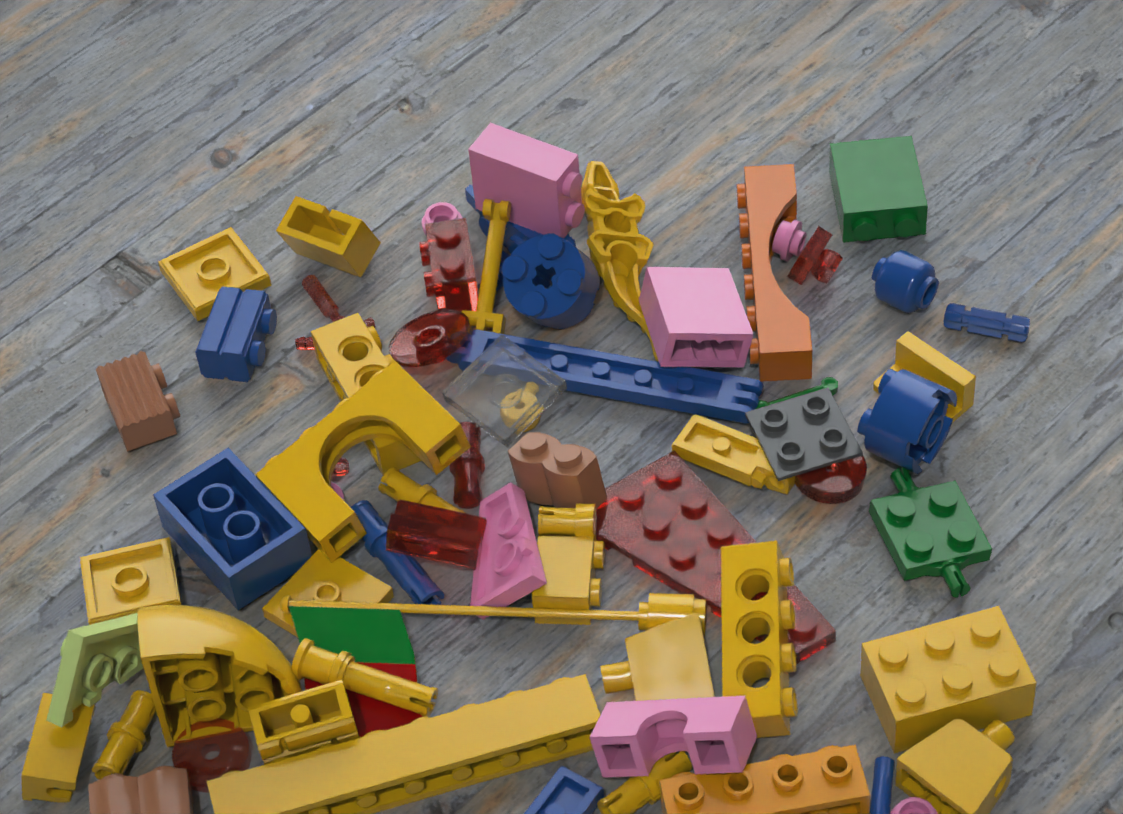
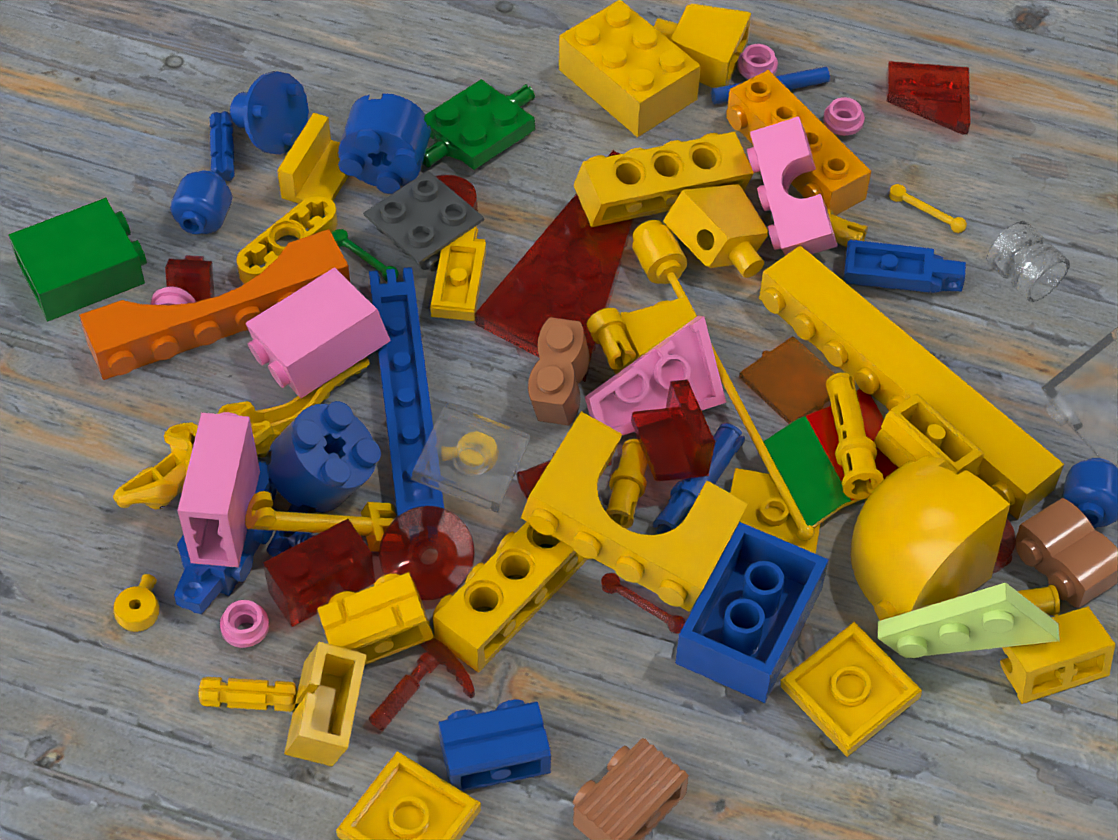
camera: 120 degrees left, 5 degrees up
none -> yellow axle [198,676,297,712]
none -> blue piece [230,71,309,155]
none -> yellow beam [236,195,338,284]
none -> yellow brick [317,572,434,665]
none -> clear orange piece [739,336,835,424]

